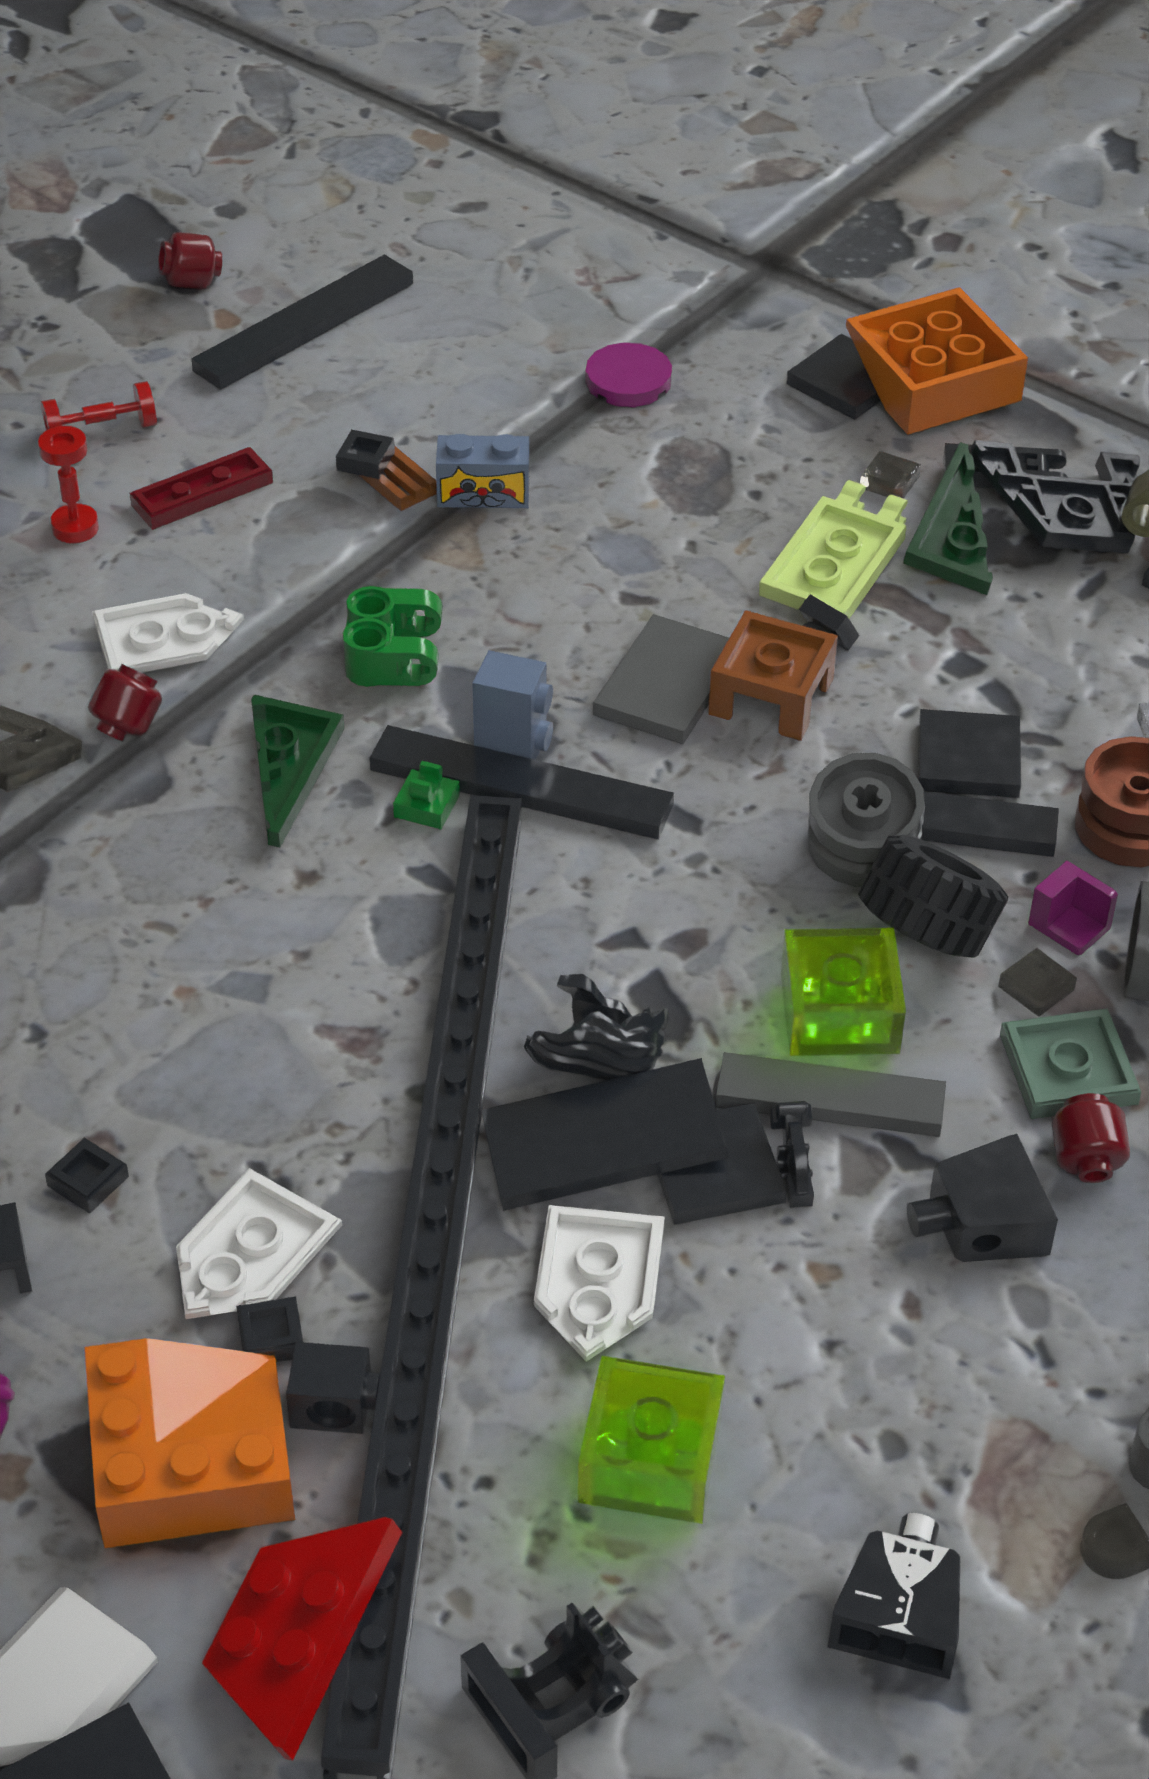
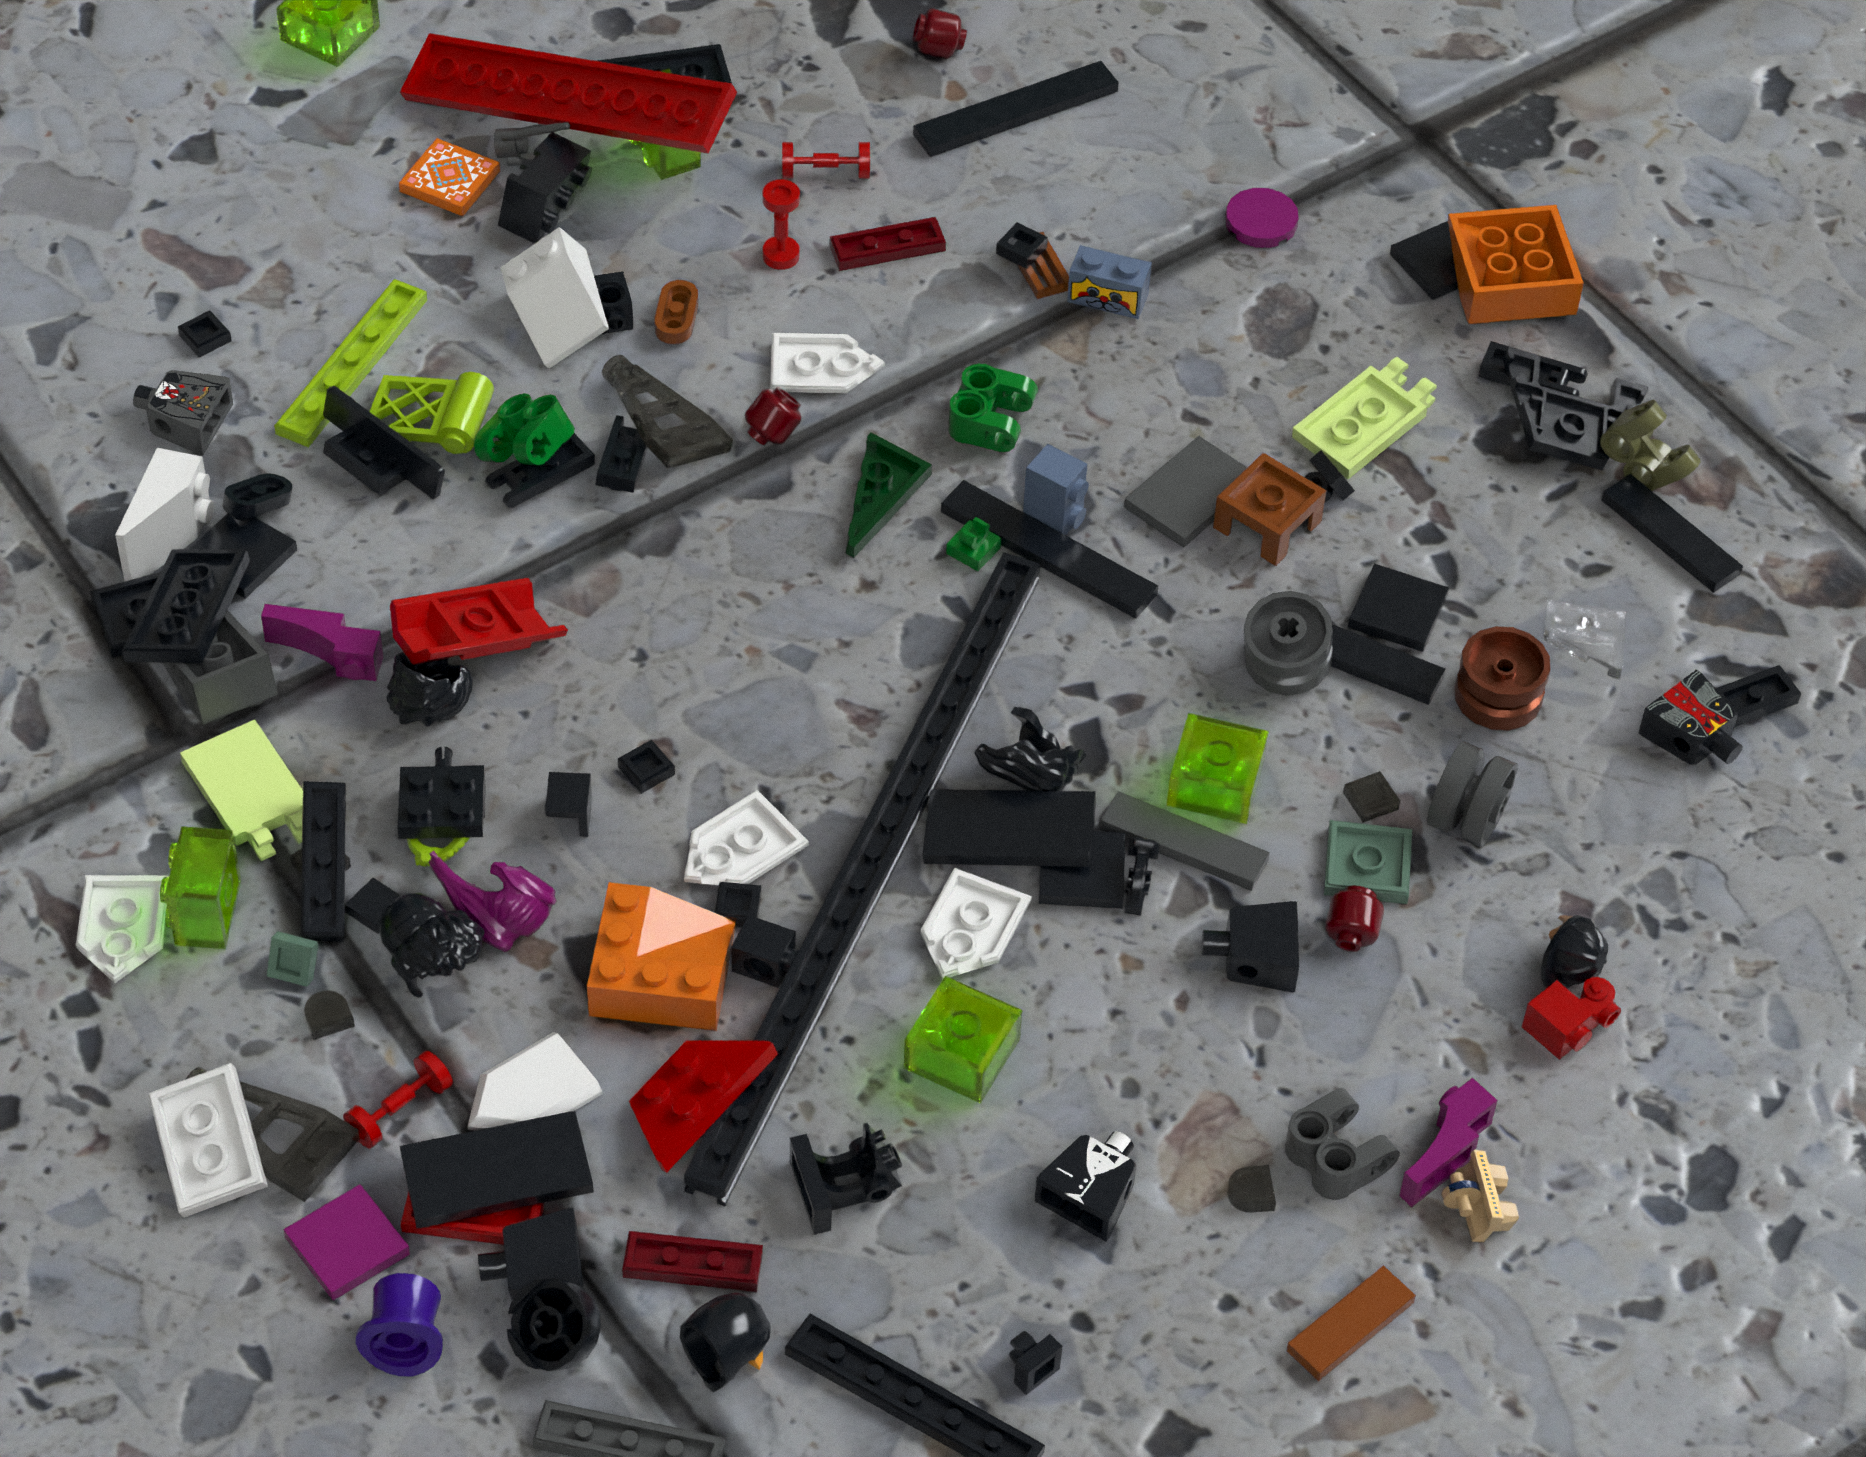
camera: 15 degrees right, 5 degrees up
black tyre [858,835,1009,958] -> none
clear smoke tile [860,451,921,499] -> none
dark green wing [903,442,993,595] -> none
magenta panel [1028,860,1118,955] -> none

